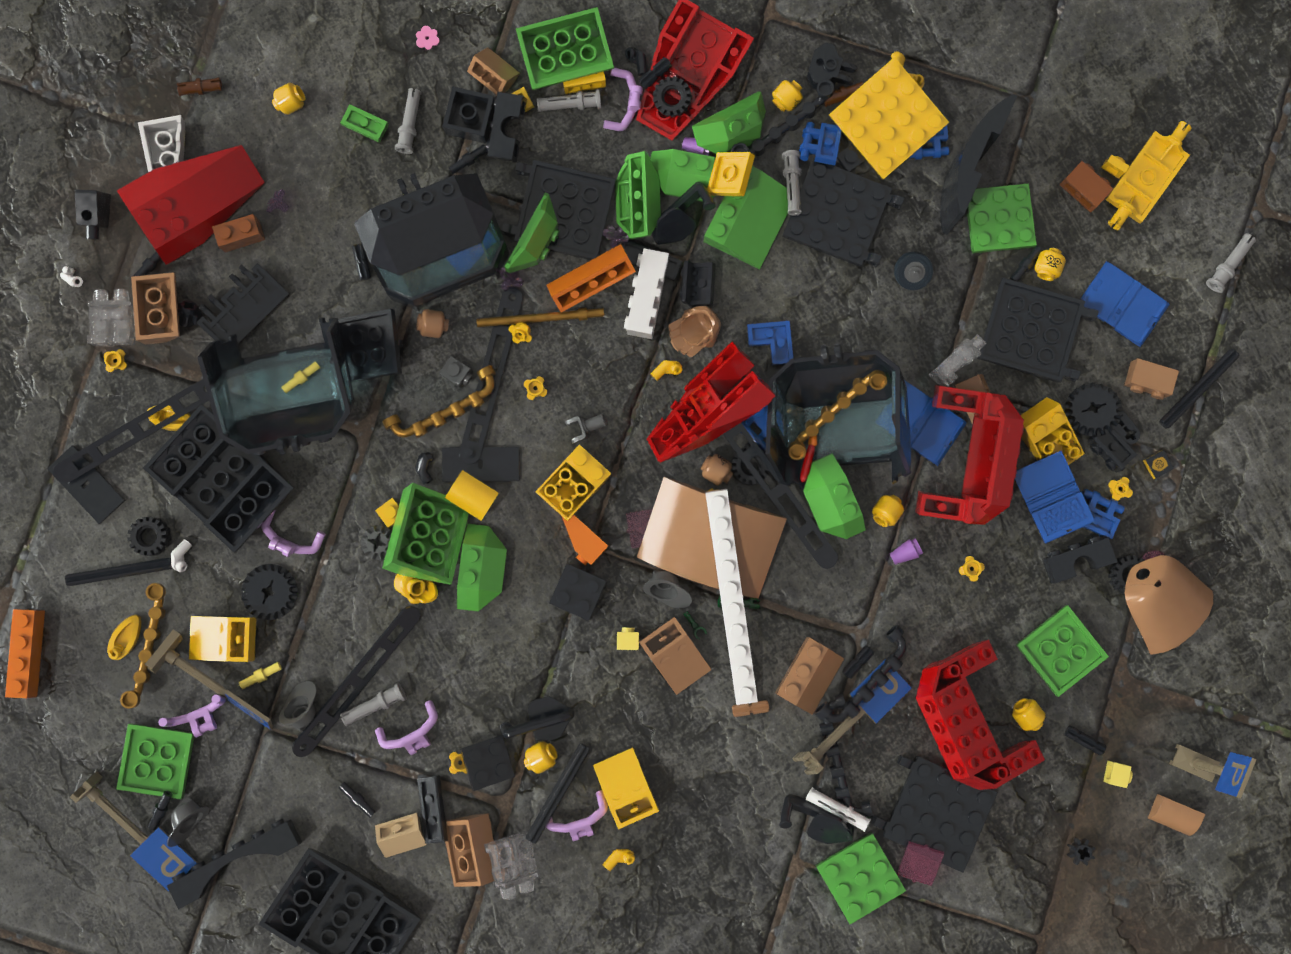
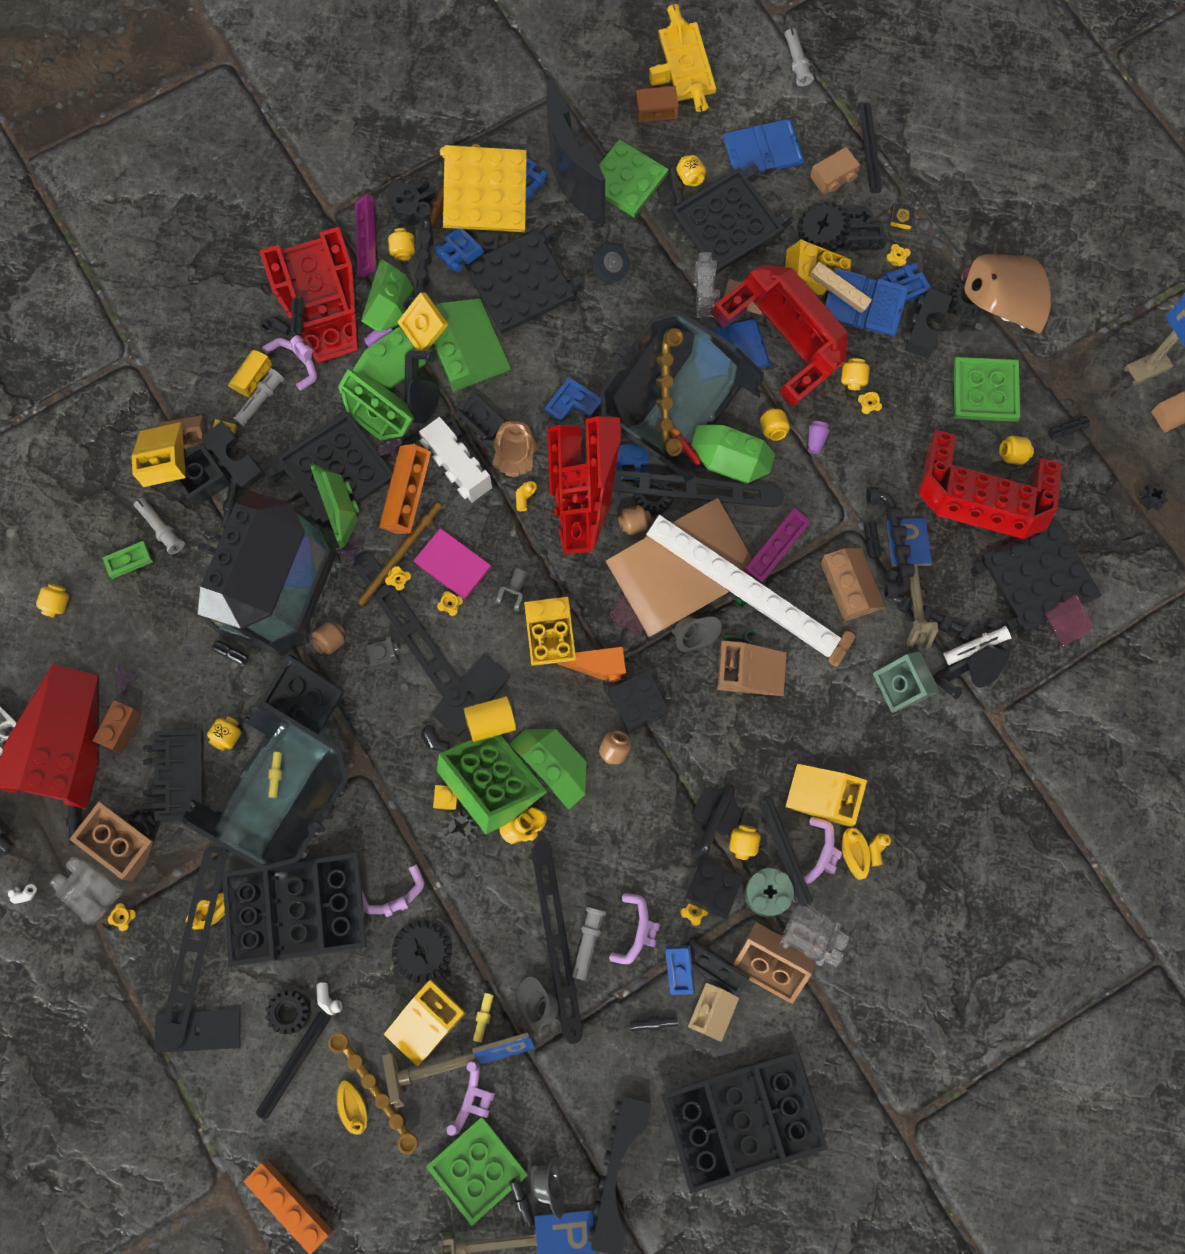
camera: 45 degrees left, 10 degrees down
pearl gold bar [382,365,496,438] -> none
bright pink plant [416,26,439,50] -> none
bright green slope [516,7,614,90] -> none
light yellow plate [617,628,639,650] -> none
black tyre [653,76,692,118] -> none
light grey pin [782,150,802,216] -> none
bright green plate [815,832,906,924] -> none
light yellow plate [1103,761,1133,788] -> none
none -> yellow slope [132,422,185,487]
none -> yellow head [207,716,241,751]
none -> magenta plate [355,194,377,277]
none -> dark pink tile [413,528,492,601]
none -> medium nougat head [599,730,631,764]
none -> blue plate [665,945,695,995]
none -> magenta plate [743,508,811,583]
none -> sand green brick [744,868,794,917]
none -> tan piece [808,262,872,313]
none -> yellow head [841,358,870,391]
none -> yellow arm [842,828,870,880]
none -> sand green slope [873,652,940,713]

